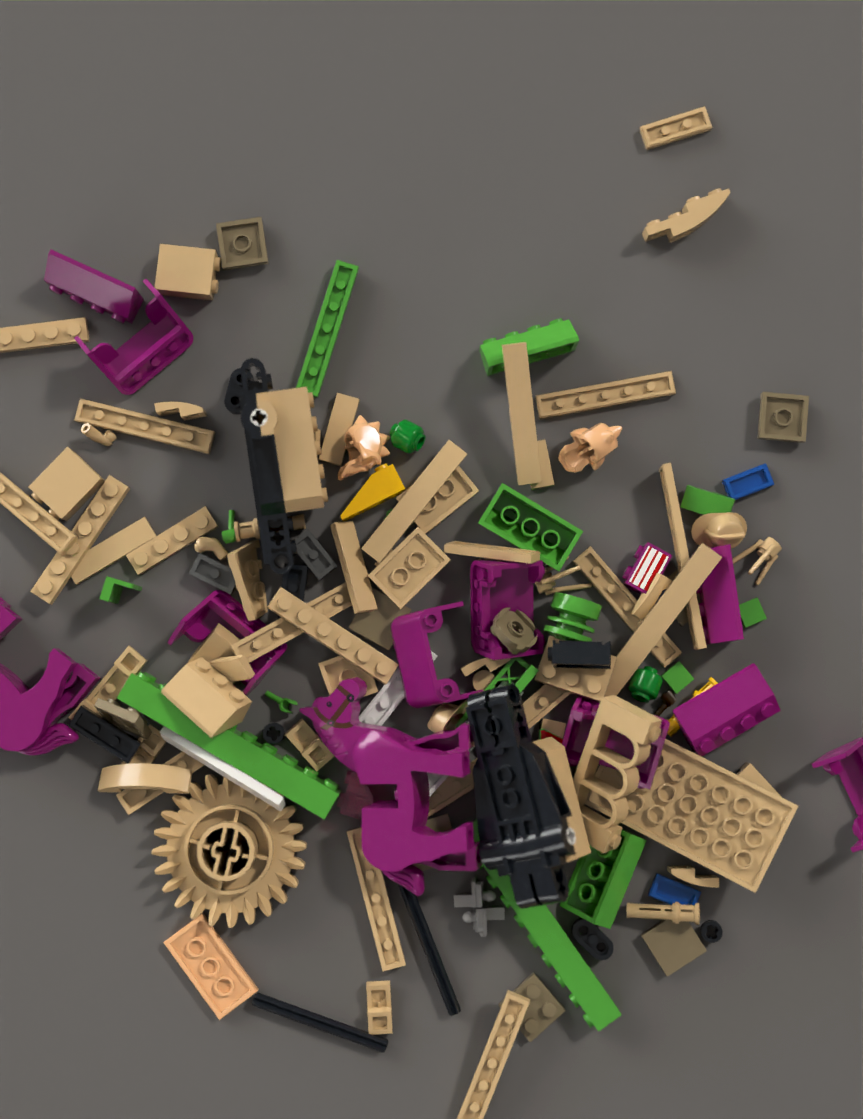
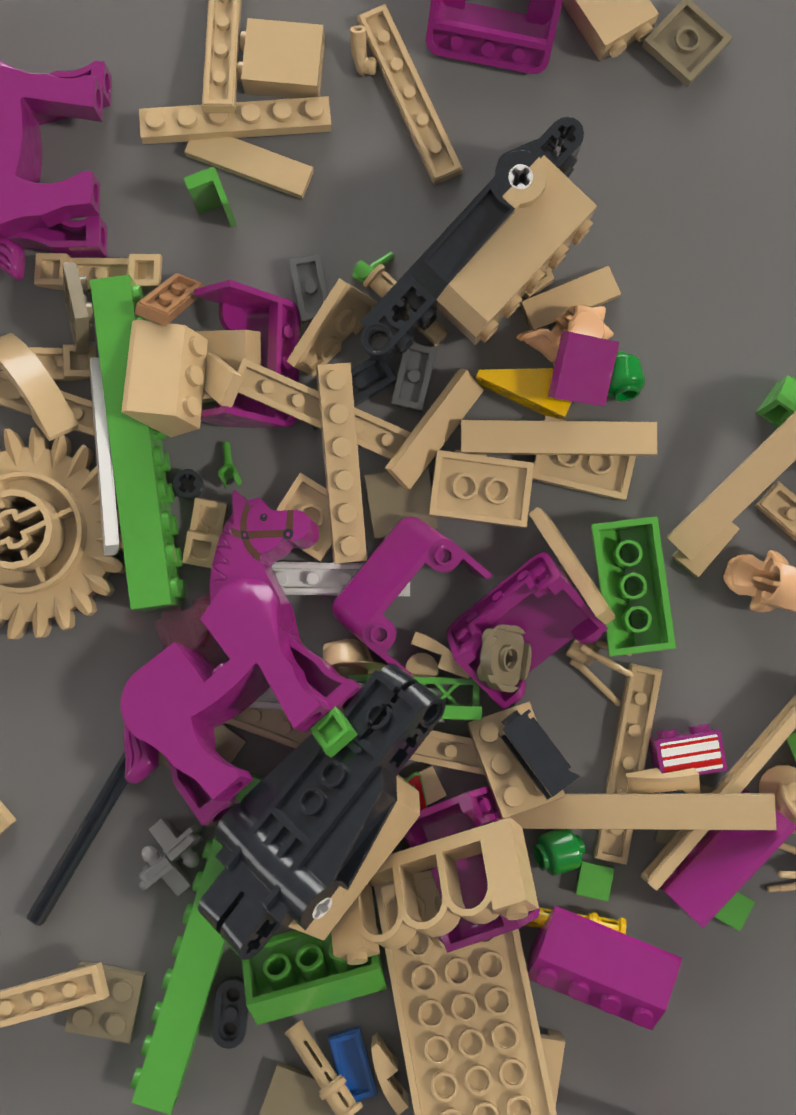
camera: 50 degrees right, 0 degrees up
black tile [68,705,142,764] -> none
tan plate [126,506,219,576] -> none
tan slope [154,402,207,421] -> none
tan arm [194,537,229,561] -> none
bright green plate [296,260,359,398] -> none
tan plate [347,827,406,971] -> none
bright green wheel [543,592,602,642] -> none
dark brown hand [653,690,676,716] -> none
none -> medium nougat tile [135,273,205,326]
none -> bright green tile [309,706,358,758]
none -> magenta tile [548,330,619,407]

